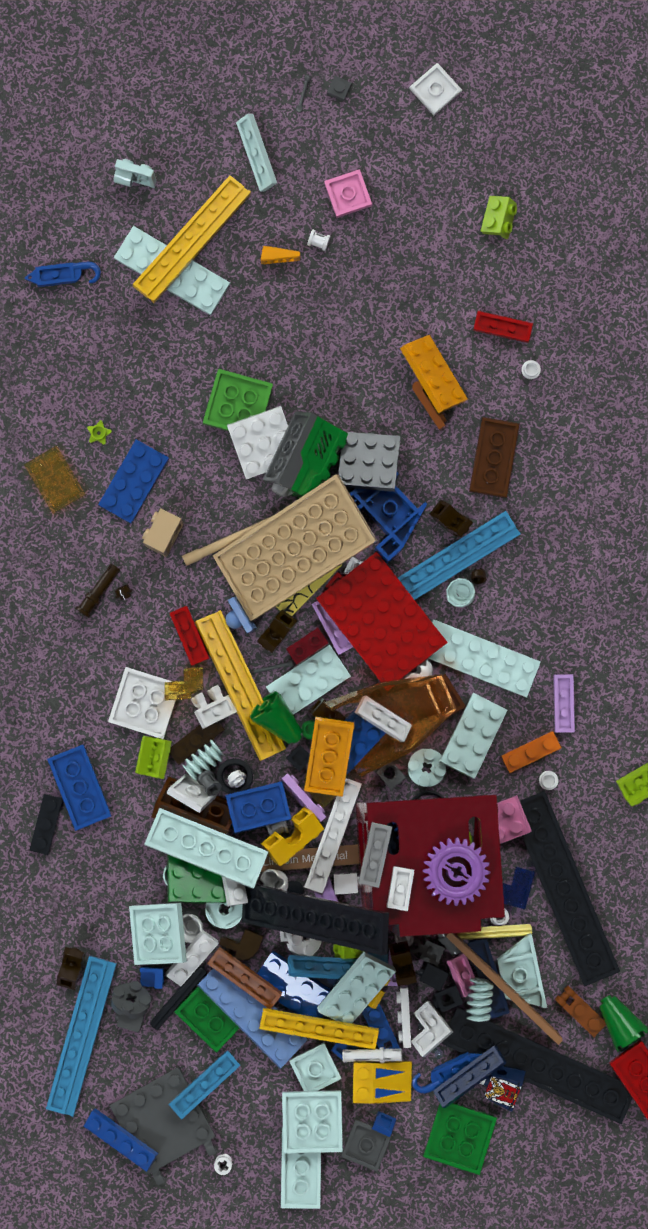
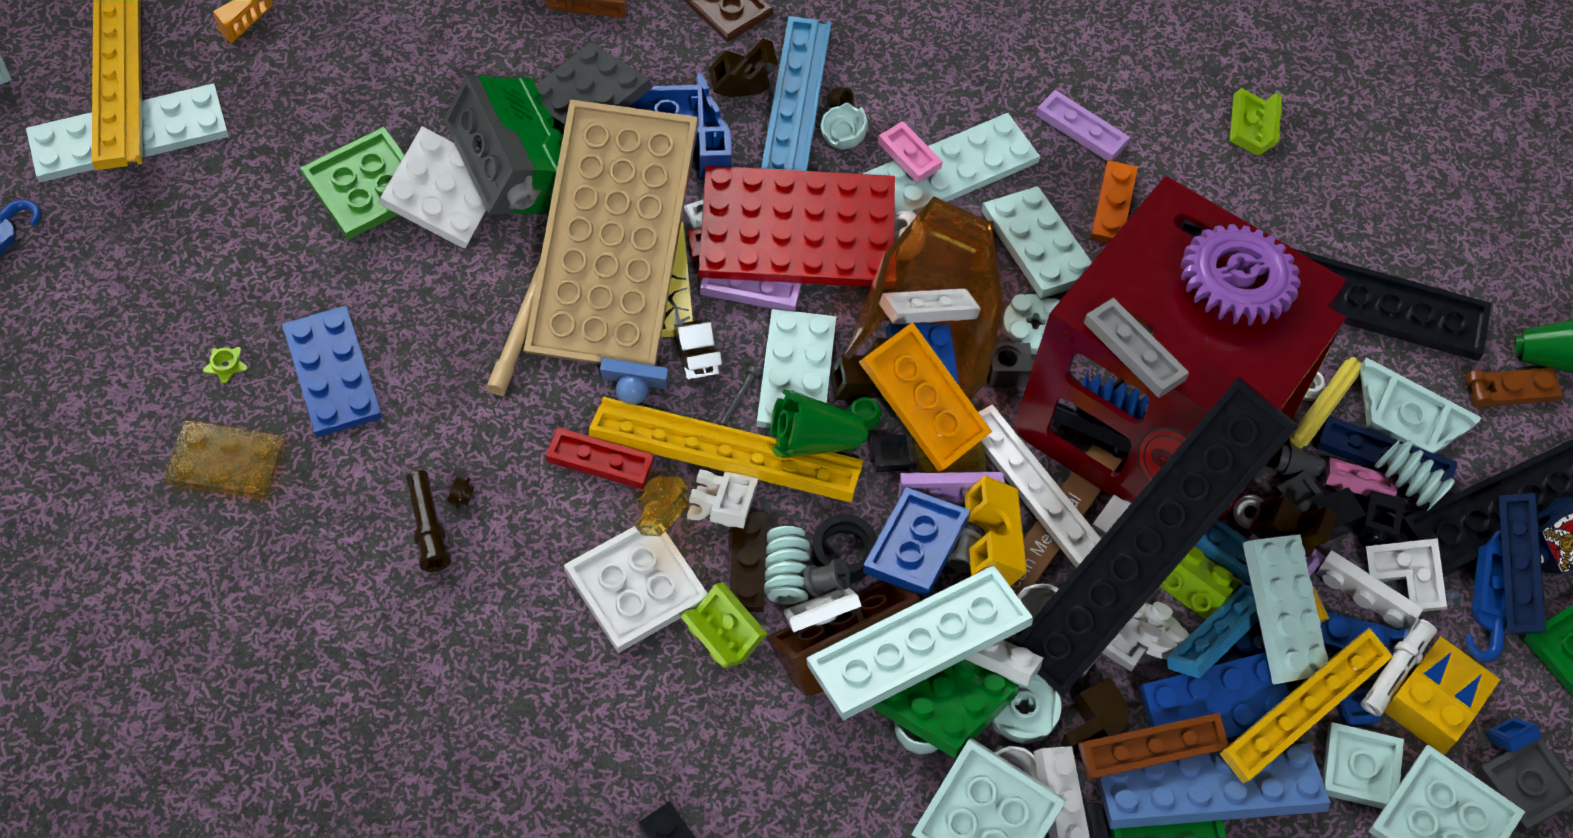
camera: 55 degrees left, 25 degrees down
blue plate [47,744,112,831] -> none
tan brick [142,508,184,557] -> none
white plate [227,770,246,787] -> none
dark red brick [286,628,329,666] -> none
white plate [387,866,414,911] -> none
medium nougat tile [445,933,563,1045] -> none
none -> bright pink plate [878,121,943,184]

